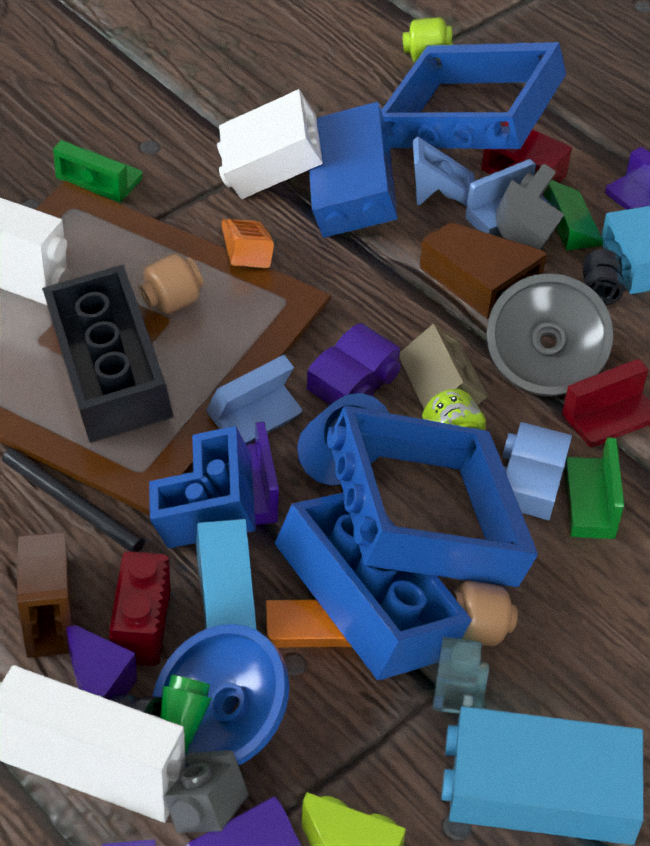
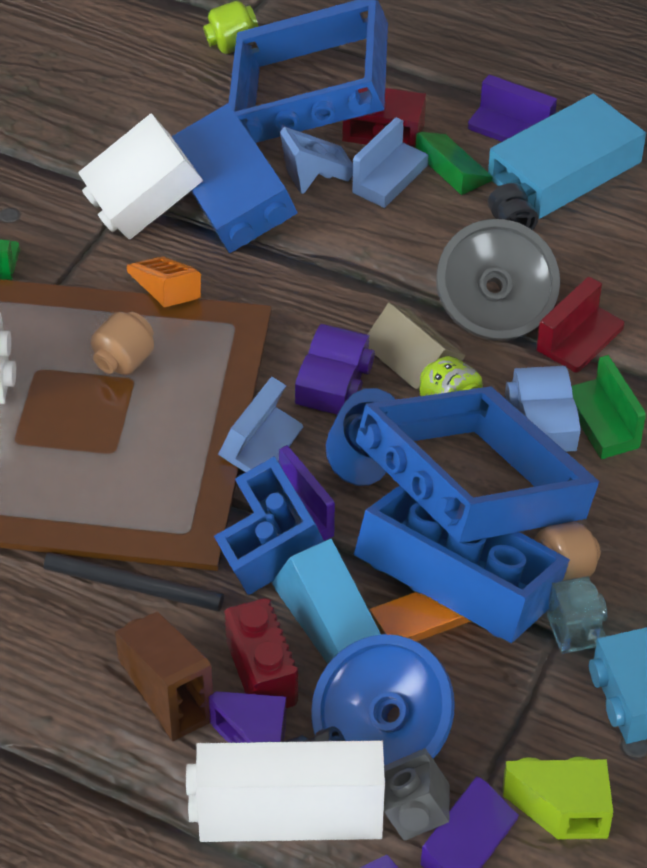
camera: 20 degrees left, 0 degrees up
black brick [42,264,174,443] -> none
green cone [161,675,212,754] -> none
reddish brown slope [420,222,547,319] -> none
dark grey brick [496,163,564,250] -> none

